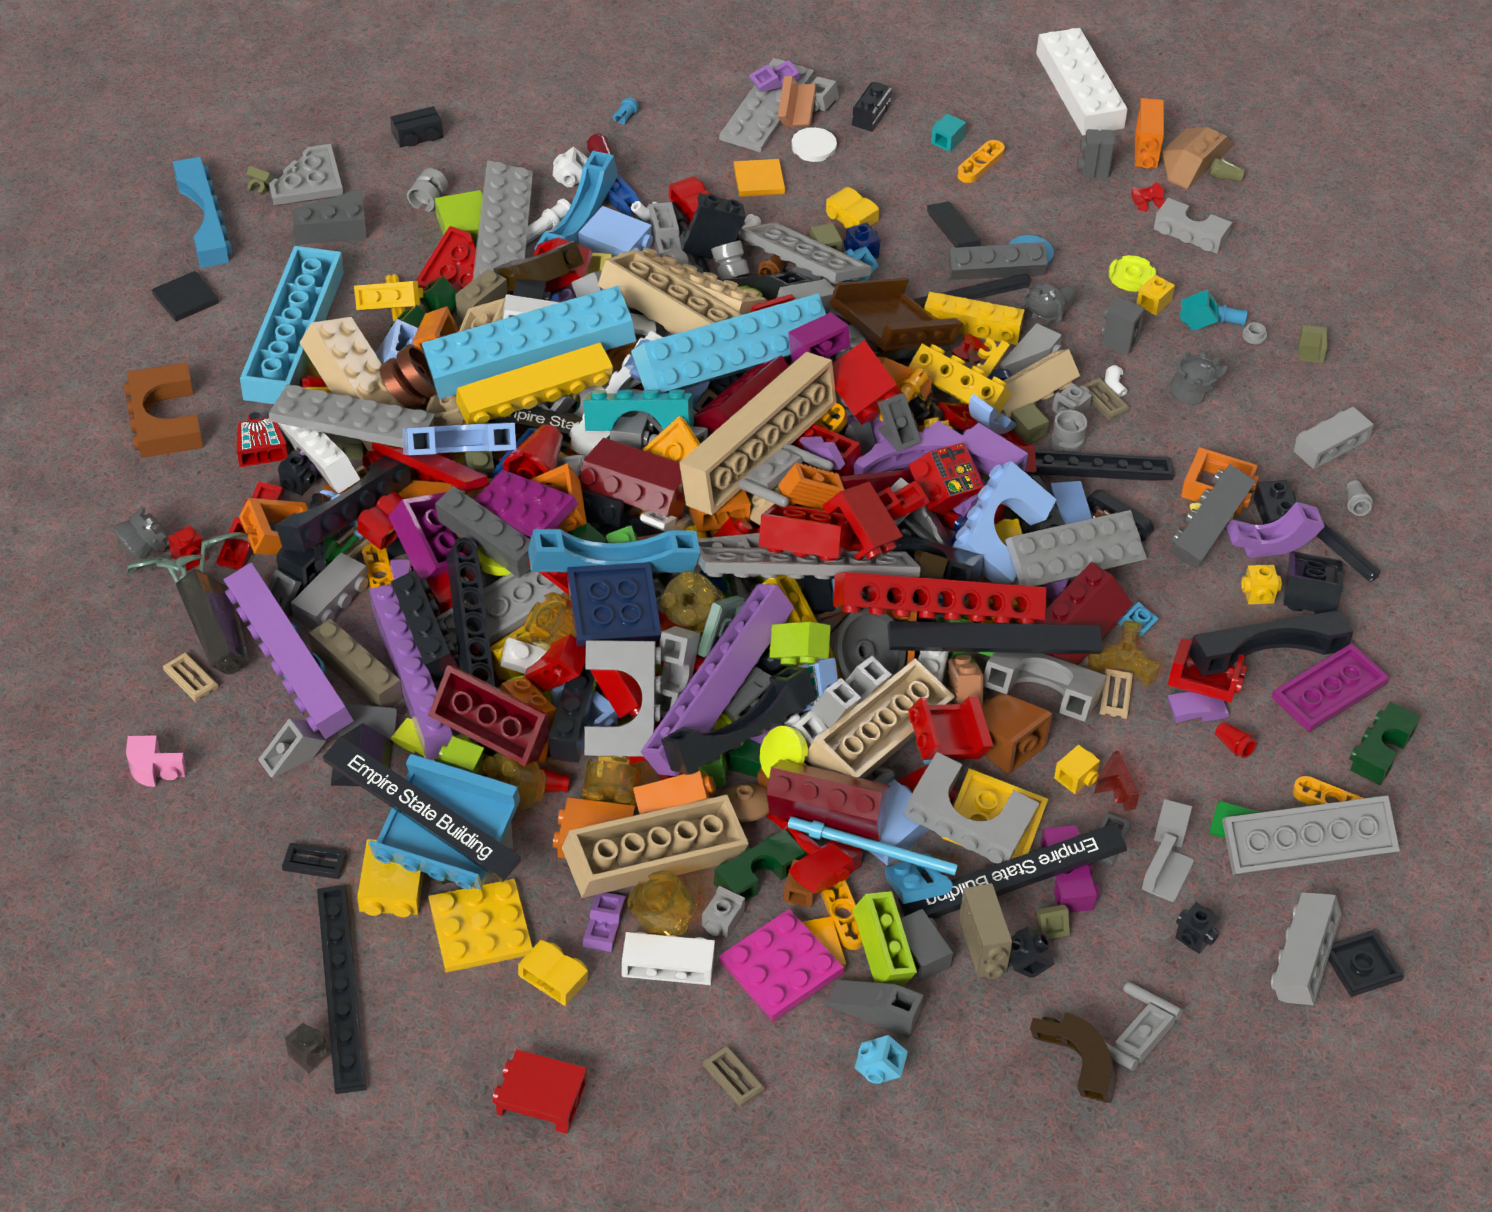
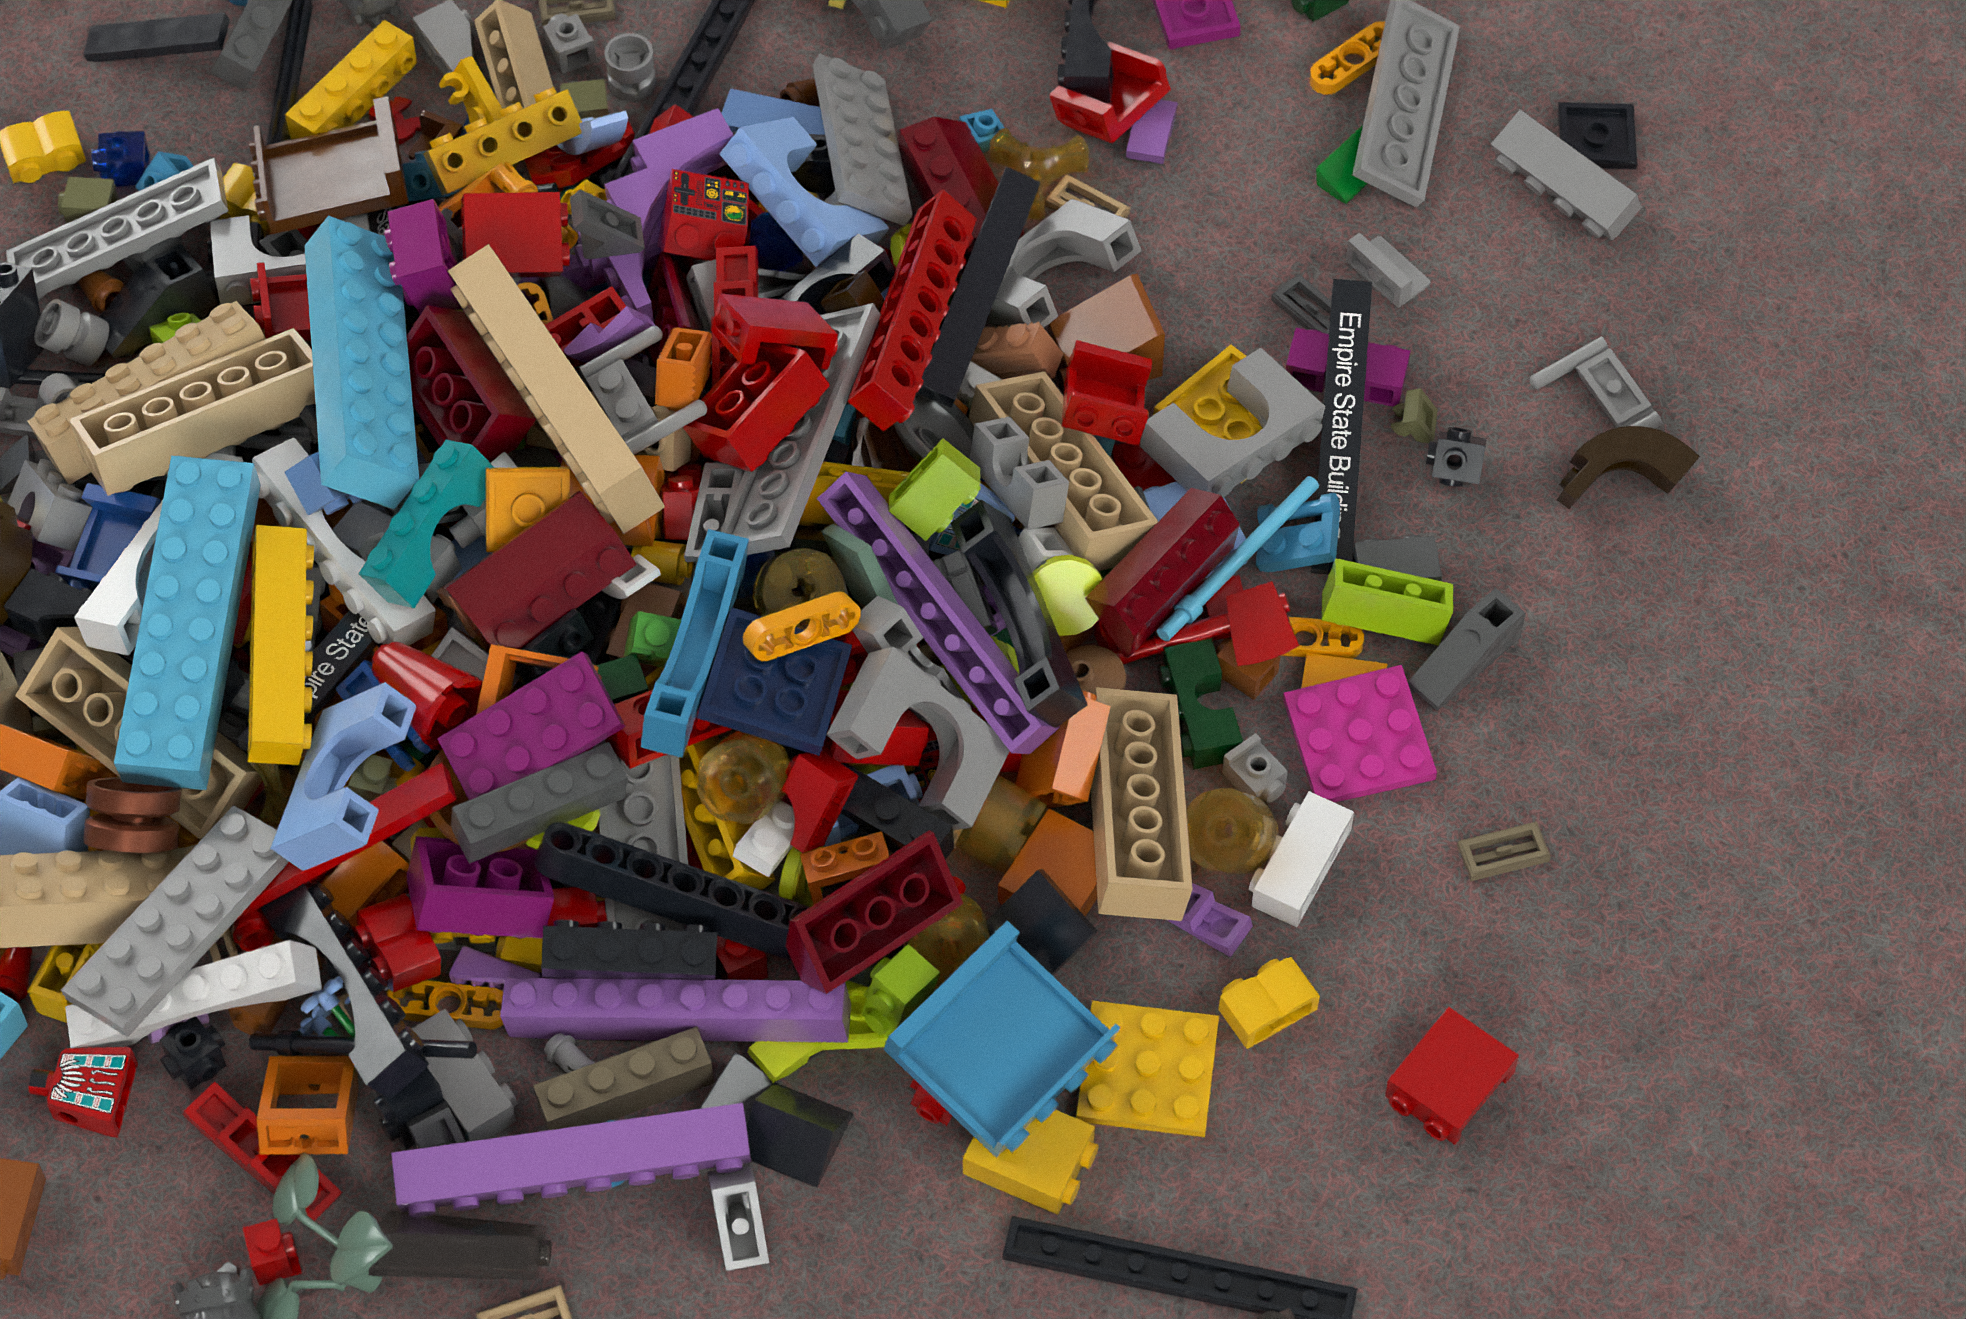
camera: 65 degrees left, 10 degrees up
black tile [282,843,347,879] -> none
black tile [322,736,521,882] -> none
medium azure brick [855,1035,908,1084] -> none
dark tan window [959,883,1012,979] -> none
yellow brick [1054,745,1100,794] -> none
black beam [1086,490,1154,541] -> none
clear red slope [1094,751,1139,811] -> none
light grey brick [1154,799,1192,848] -> none
black brick [1175,902,1221,954] -> none
red cone [1215,722,1257,758] -> none
none -> light grey pin [544,1033,595,1073]
none -> light orange beam [743,592,861,661]
none -> black tile [980,869,1098,976]

